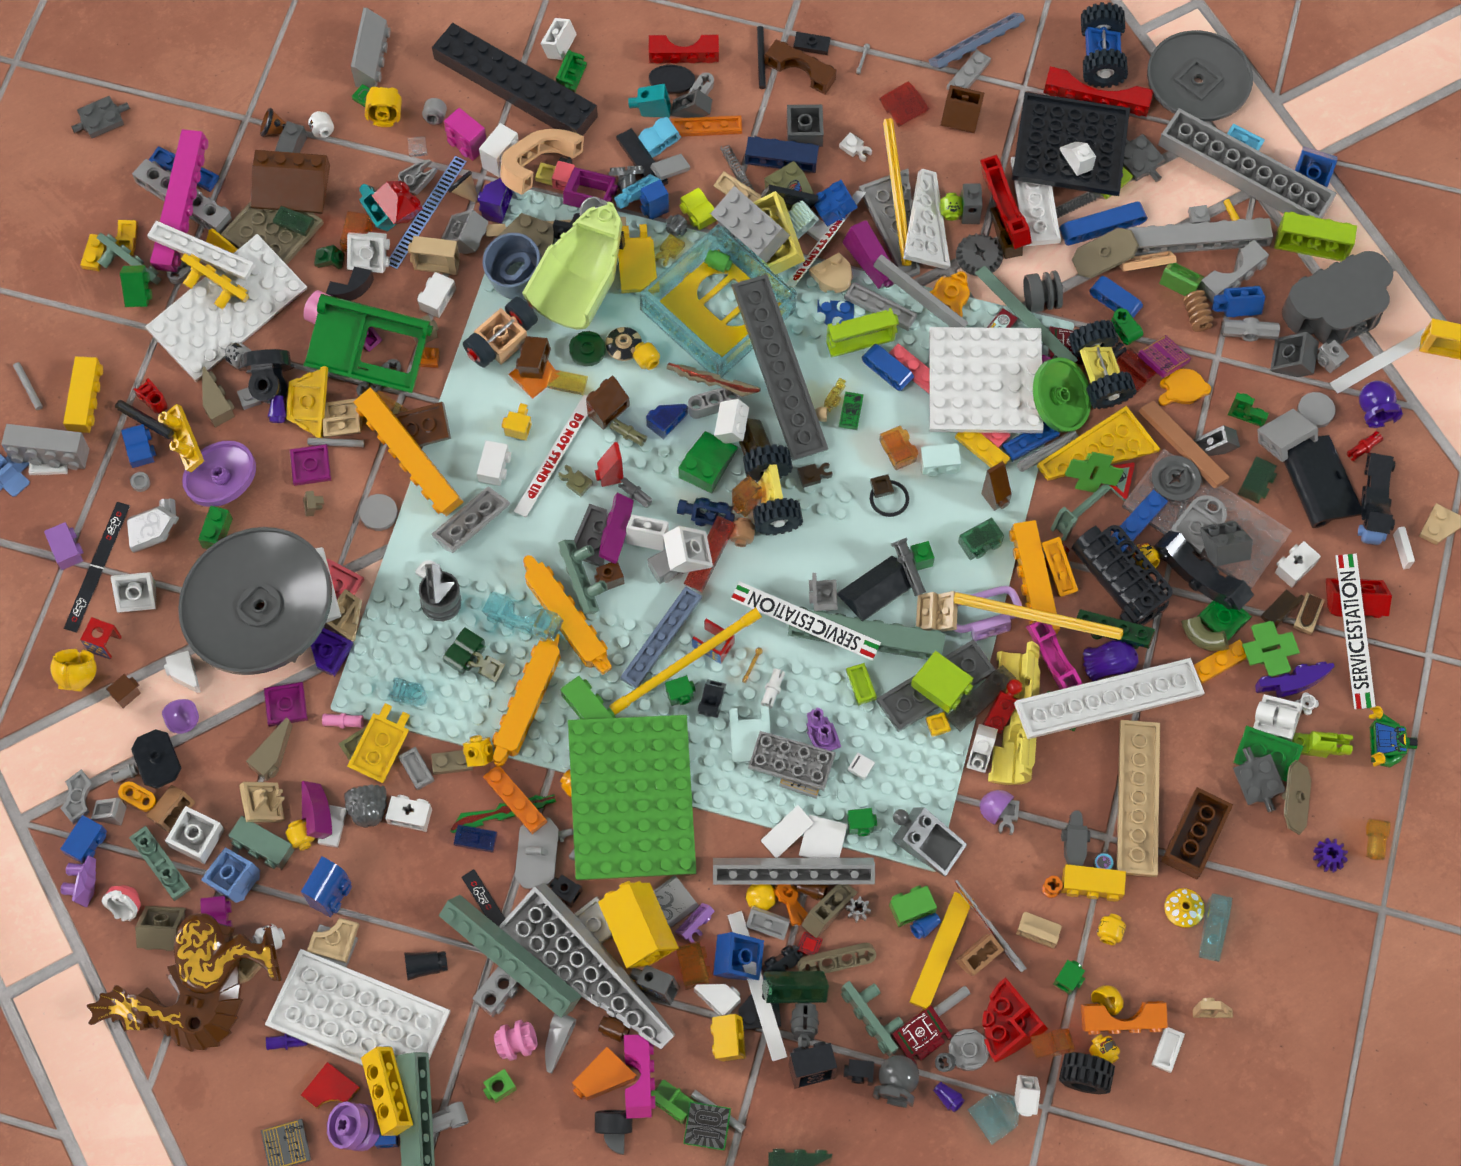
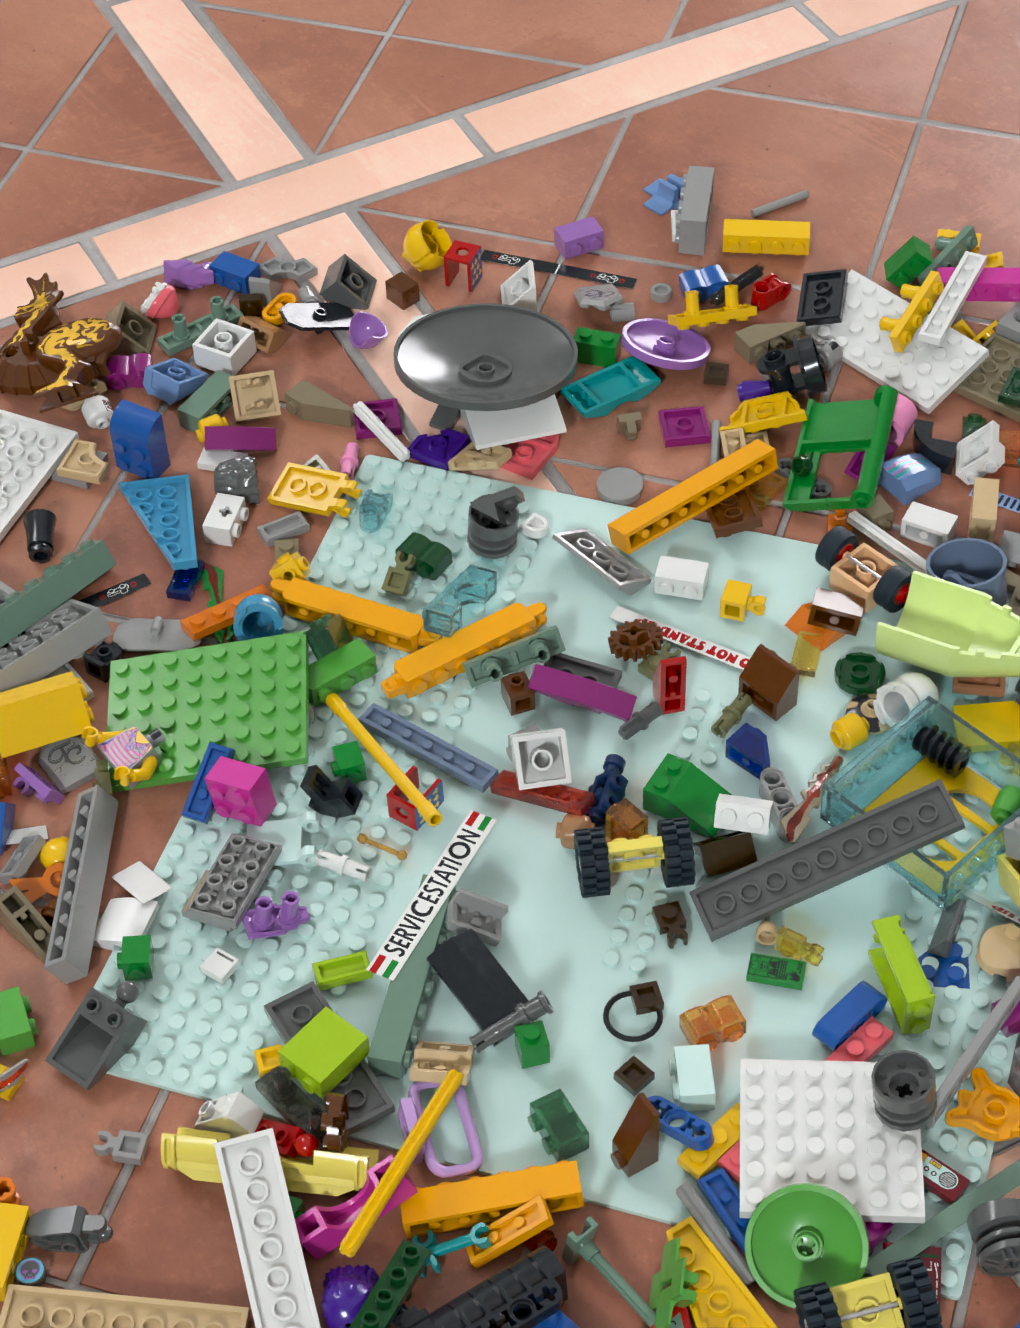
camera: 95 degrees right, 20 degrees down
white brick [626,515,669,551] -> none
light grey tile [844,282,917,331] -> none
light grey gear [846,896,871,923] -> none
medium lavender helmet [980,790,1014,824] -> none
none -> torso [82,726,166,790]
none -> olive plate [92,760,112,796]
none -> dark azure wing [119,474,198,570]
none -> blue tile [181,742,236,825]
none -> dark pink brick [204,756,277,827]
none -> dark azure tile [233,593,283,641]
none -> dark brown plate [239,294,263,317]
none -> clear green brick [303,613,353,660]
none -> dark grey slope [319,254,377,310]
none -> reddish brown plate [321,1092,349,1153]
none -> white axle [353,401,410,462]
none -> teal bar [412,1222,492,1278]
none -> teal slope [560,356,661,418]
none -> reddish brown gear [608,619,663,662]
none -> dark brown plate [613,1055,655,1097]
none -> blue beam [648,1096,714,1151]
none -> dark brown plate [703,362,729,386]
none -> dark green plate [791,454,813,477]
none -> black tile [796,269,848,326]
none -> white axle [847,511,927,574]
none -> dark grey wheel [871,1050,937,1132]
none -> white tile [873,672,939,733]
none -> medium blue slope [878,453,941,506]
none -> black piece [912,725,972,778]
none -> dark grey slope [928,898,966,958]

